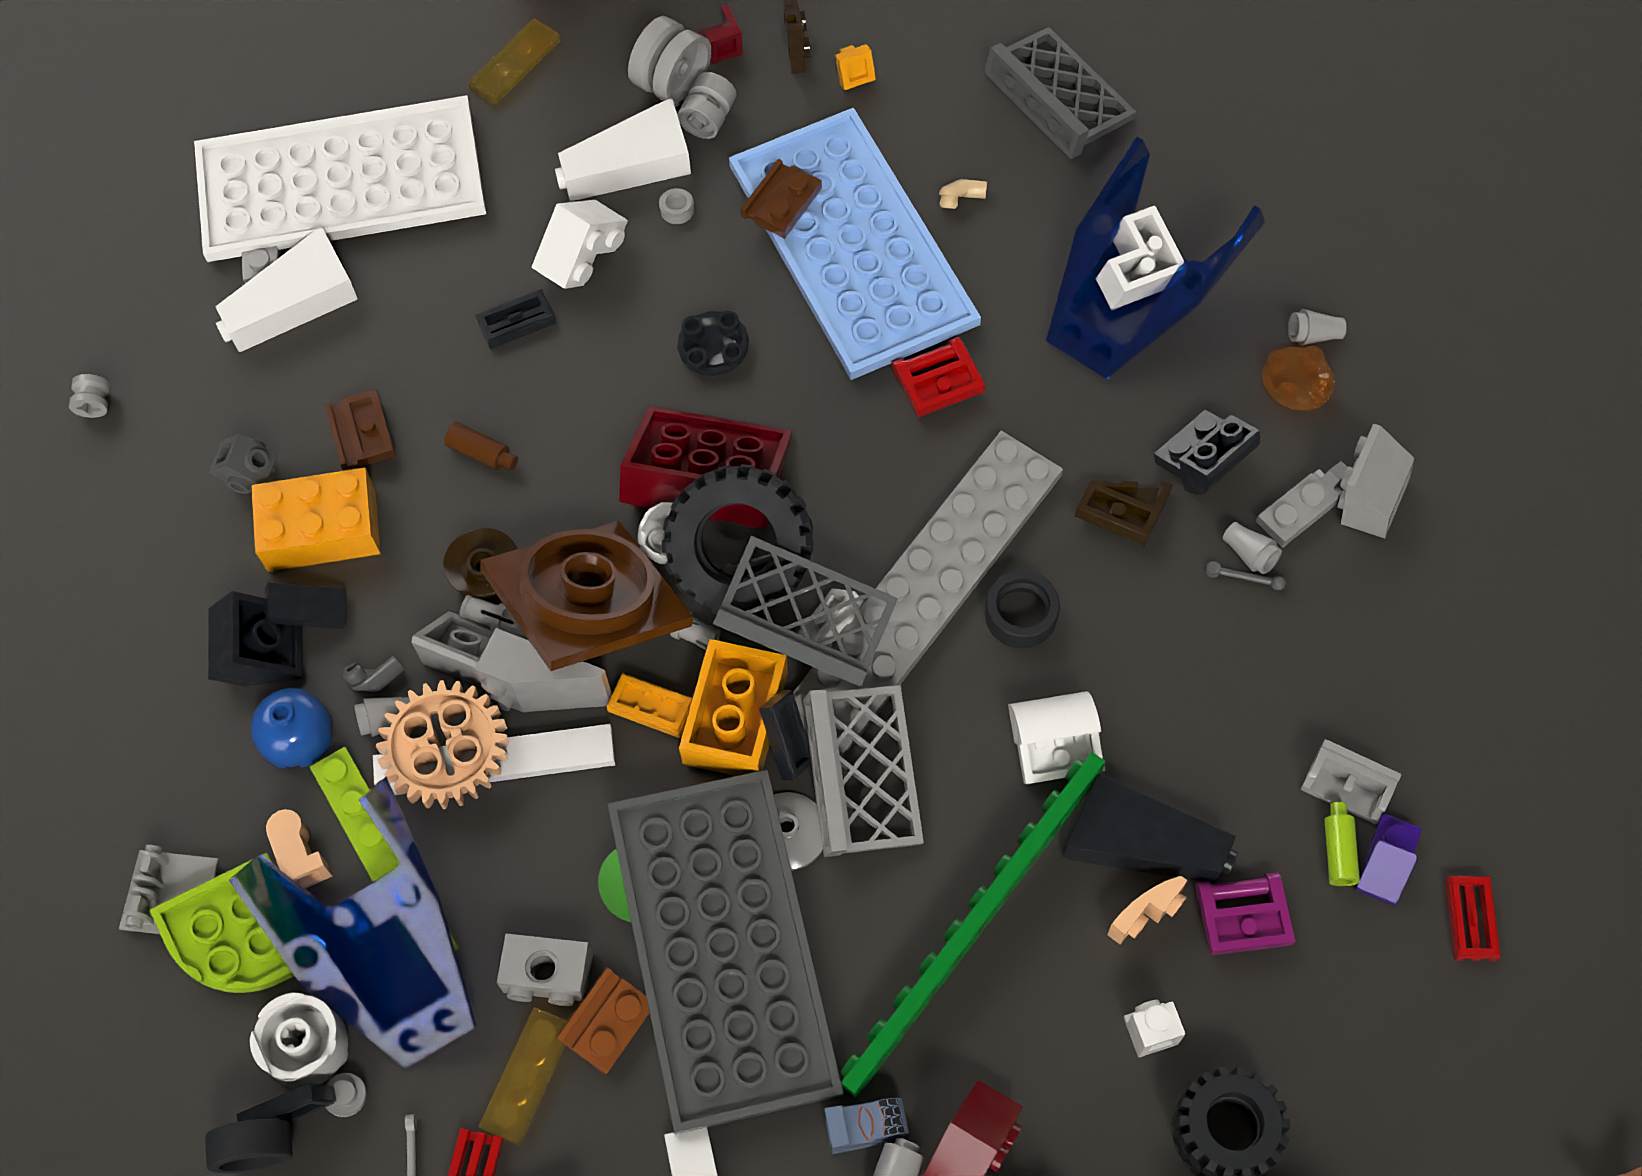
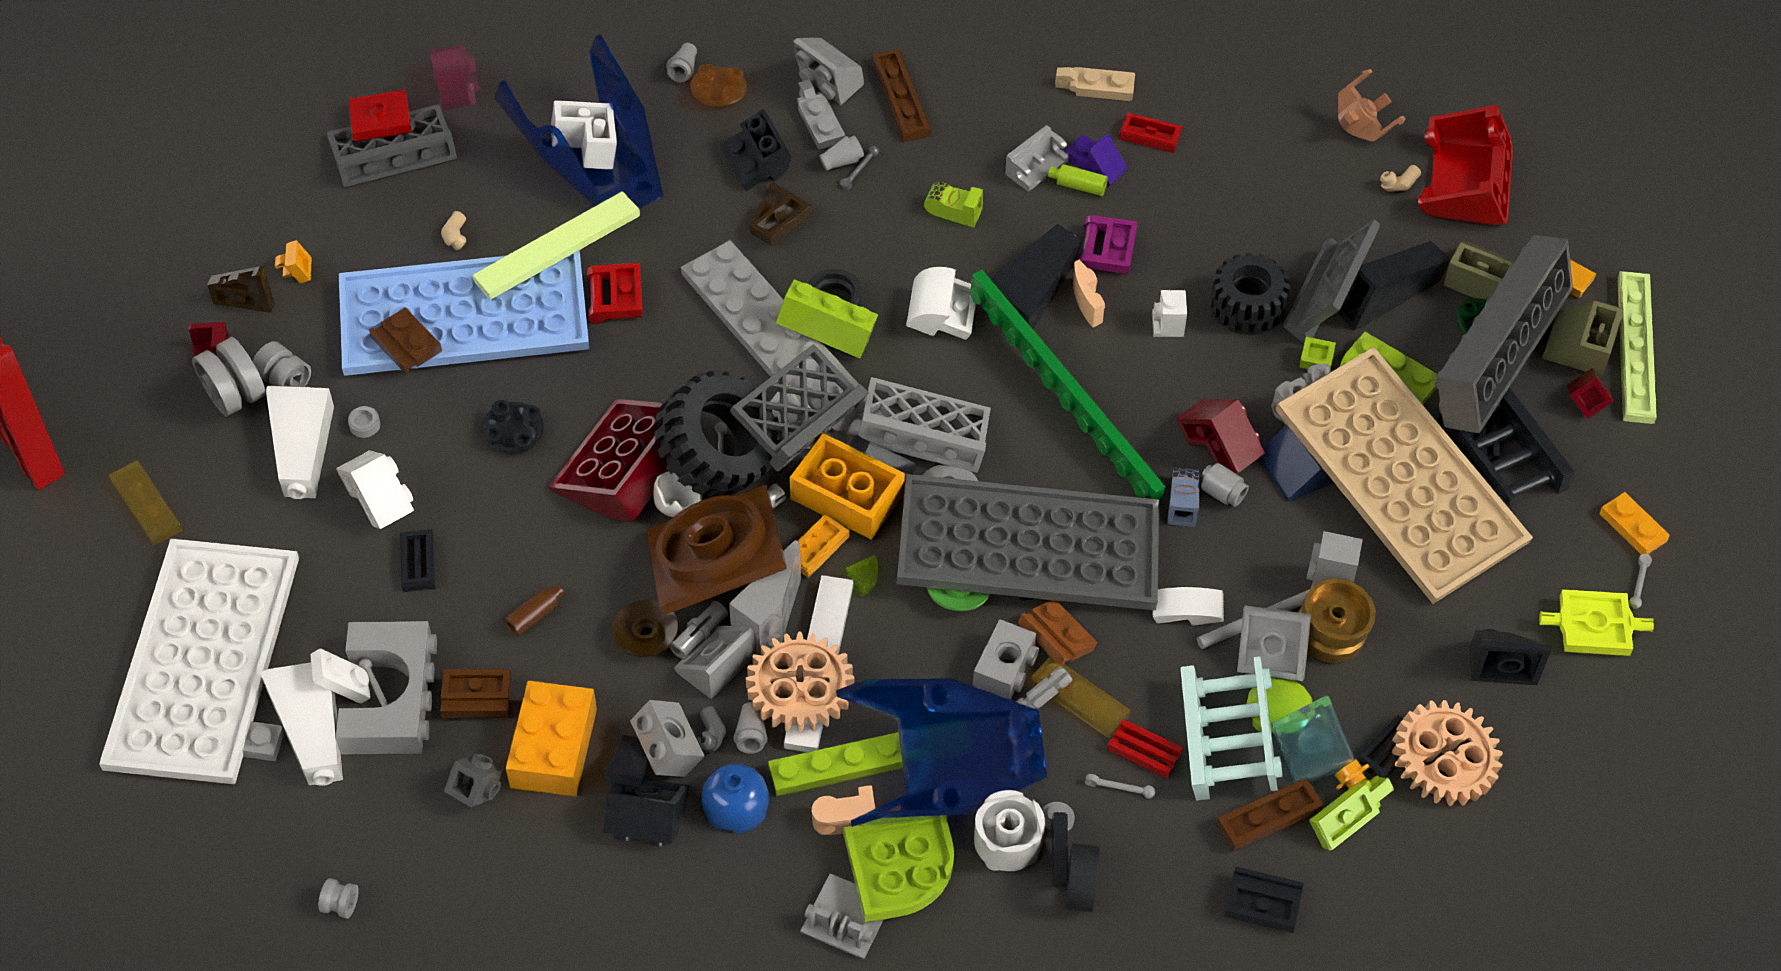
camera: 75 degrees left, 10 degrees down
none -> white plate [310,649,370,704]
none -> light grey arch [336,621,437,754]
none -> red plate [349,90,412,141]
none -> light grey hinge [358,659,388,707]
none -> clear pink brick [429,44,480,111]
none -> yellowish green tile [473,191,640,300]
none -> light grey brick [630,700,705,777]
none -> lime brick [776,279,878,358]
none -> clear neon green tile [846,555,878,598]
none -> reddish brown tile [872,49,931,142]
none -> lime leg [924,182,983,228]
none -> light grey axle [1013,667,1072,719]
none -> tan hinge [1055,67,1135,101]

